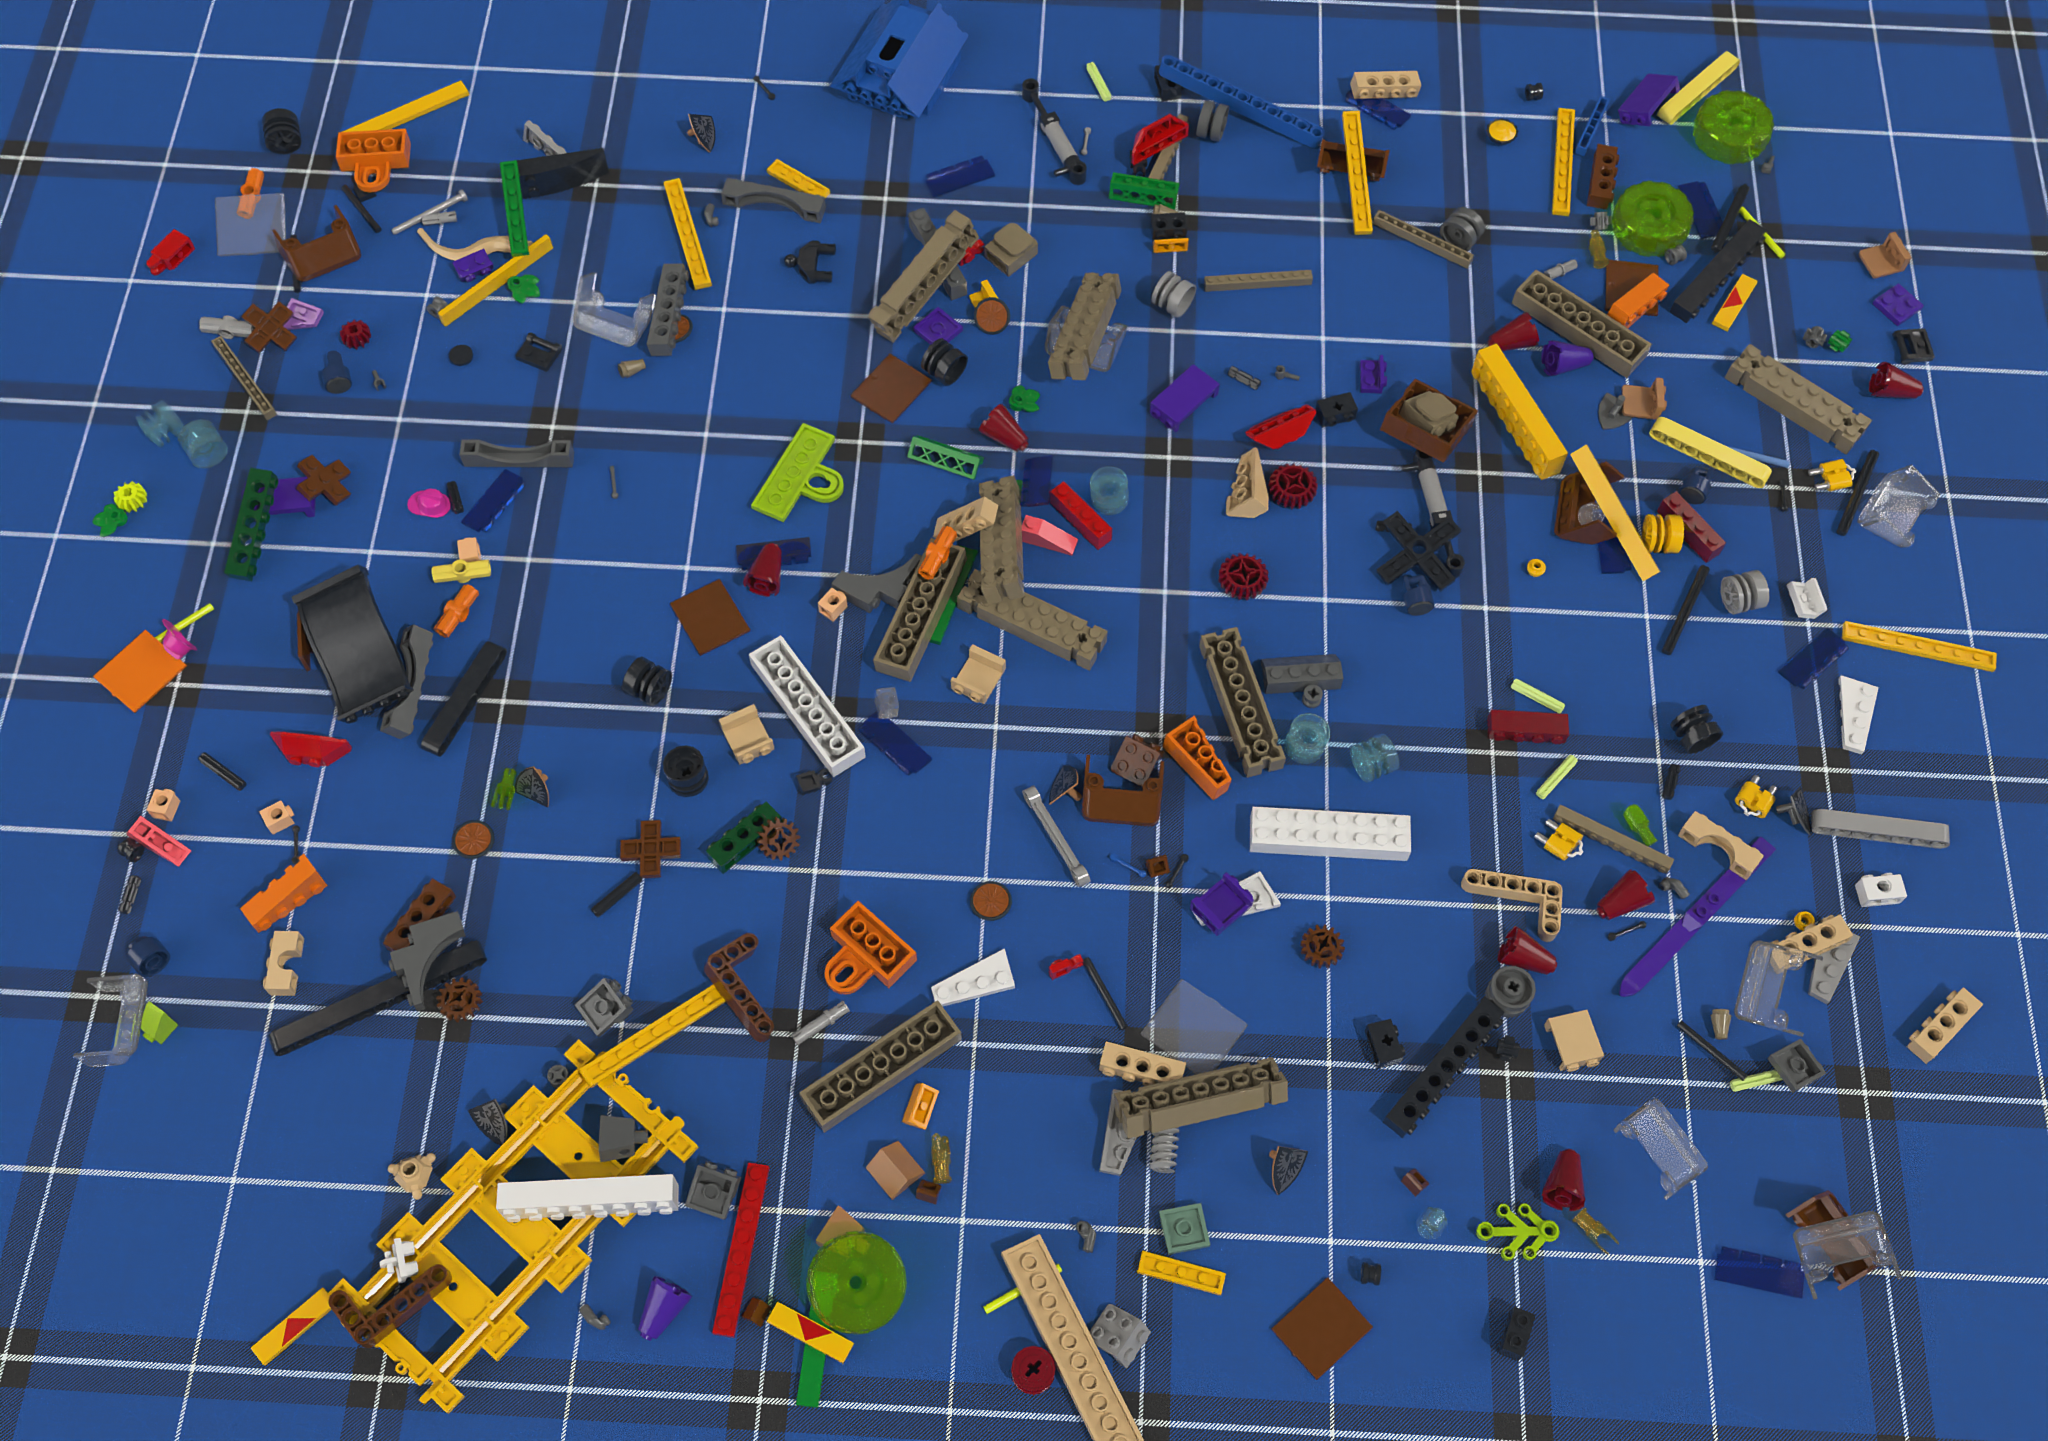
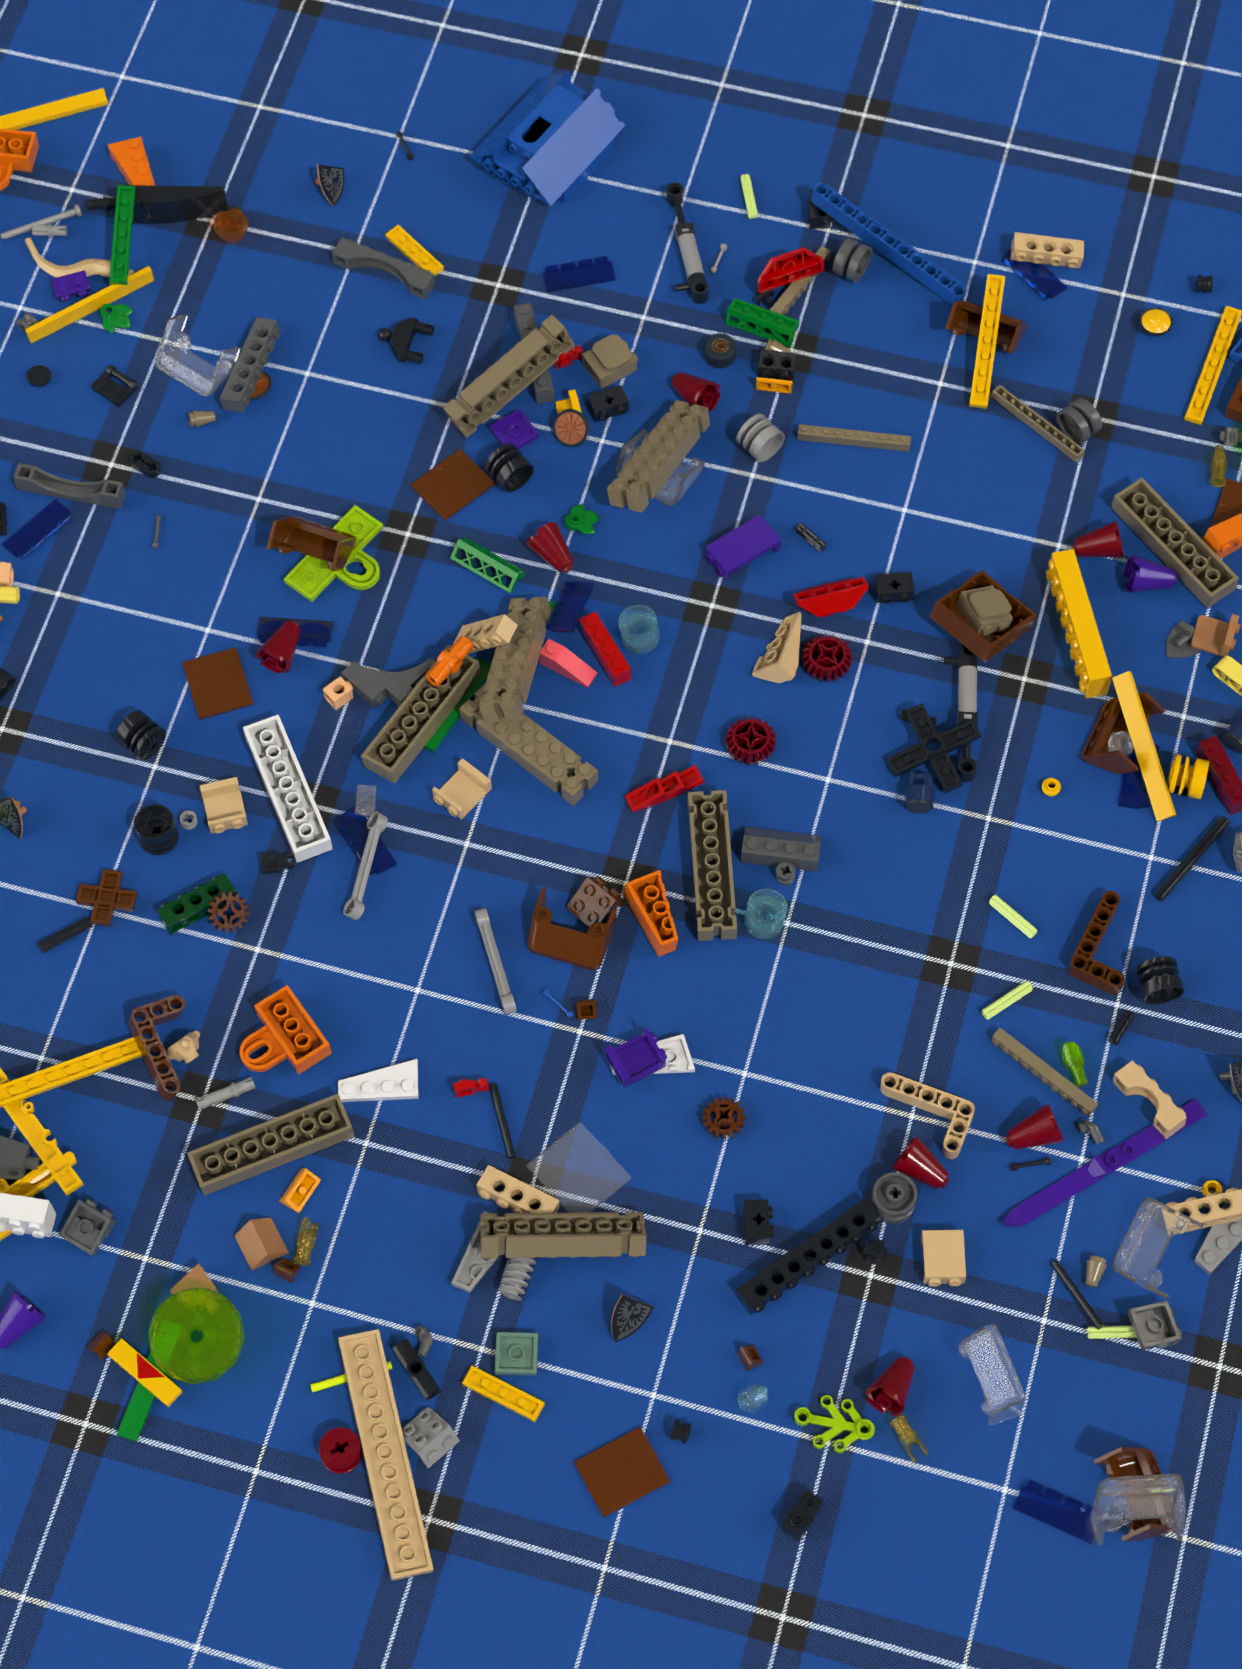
camera: 15 degrees right, 0 degrees up
light grey wing [523,120,566,156] -> none
dark grey plate [575,978,634,1037] -> none
yellow plate [663,178,712,290] -> none
dark grey arm [704,203,719,227] -> none
red plate [712,1163,770,1338] -> none
dark orange wheel [970,881,1012,921] -> none
shield [1049,765,1082,805] -> none
black hinge [1165,854,1189,889] -> none
white brick [1250,807,1411,861] -> none
dark grey hand [1275,365,1300,381] -> none
clear light blue wheel [1350,733,1399,783] -> none
dark purple bracket [1360,355,1387,394] -> none
dark red brick [1487,709,1569,744] -> none
yellow piece [1534,819,1584,861] -> none
light grey axle [1544,259,1578,279] -> none
yellow piece [1735,775,1777,818] -> none
none -> black pin [88,196,116,210]
none -> orange wedge [108,137,155,186]
none -> black beam [130,452,161,478]
none -> tan rock [166,1031,200,1064]
none -> light grey bush [179,811,198,830]
none -> clear orange cone [214,208,248,244]
none -> reddish brown windscreen [266,516,357,571]
none -> light grey piece [343,811,388,920]
none -> black piece [392,1339,441,1400]
none -> black brick [588,385,629,422]
none -> red slope [625,765,705,812]
none -> dark red cone [672,372,721,411]
none -> black wheel [704,333,736,368]
none -> reddish brown beam [1069,891,1125,994]

